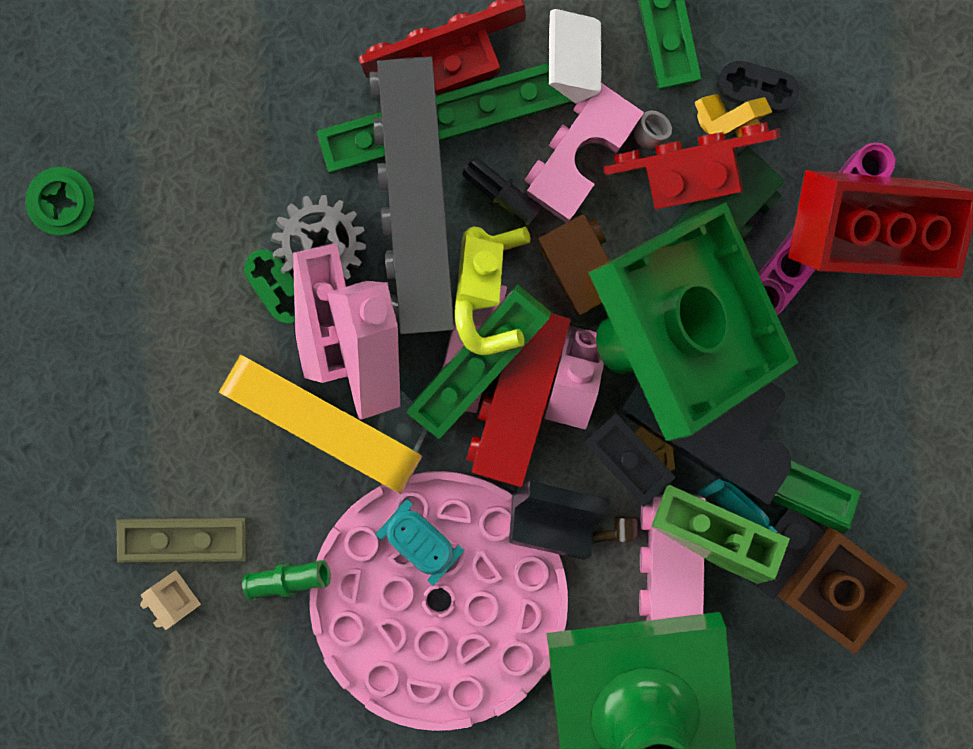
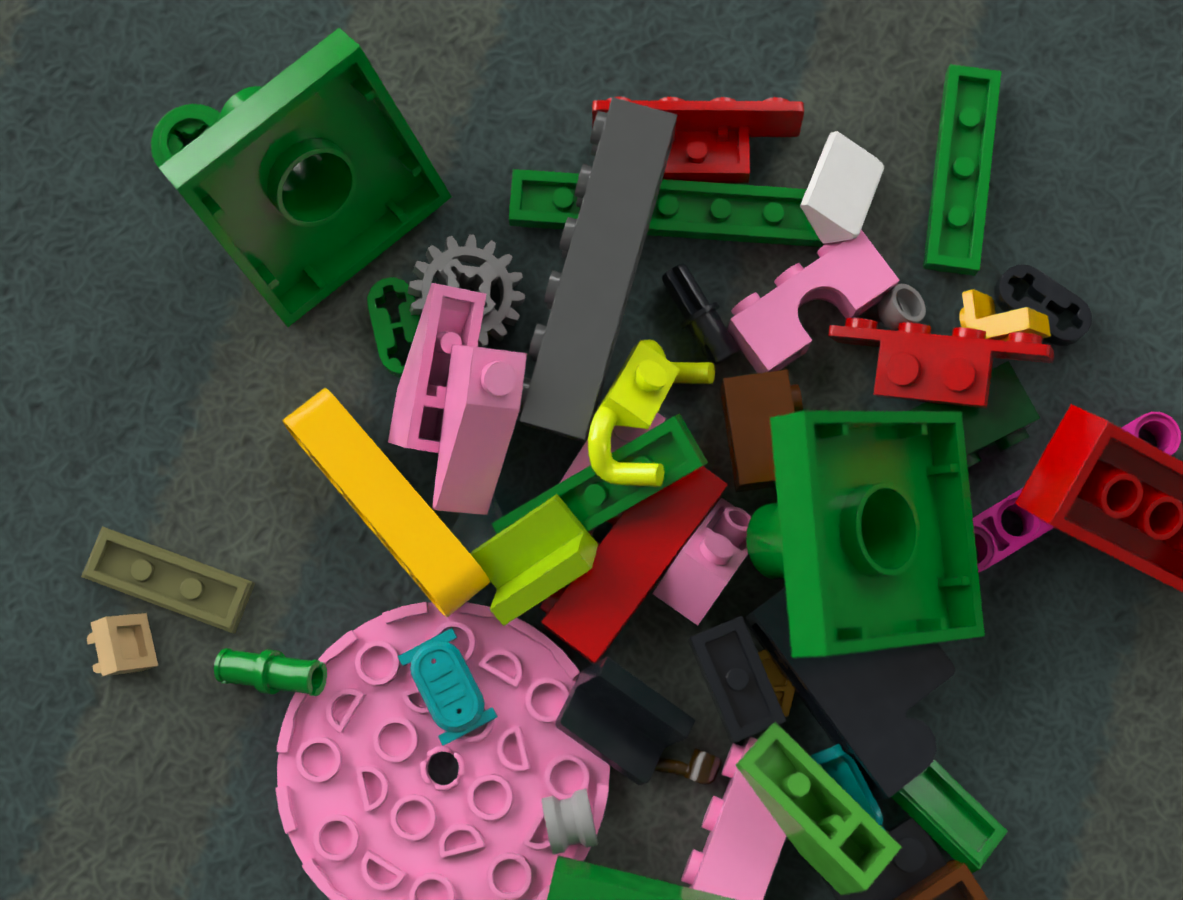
camera: 25 degrees right, 10 degrees down
none -> green piece [158,28,452,327]
none -> lime panel [471,494,598,626]
none -> light grey wheel [541,789,598,855]

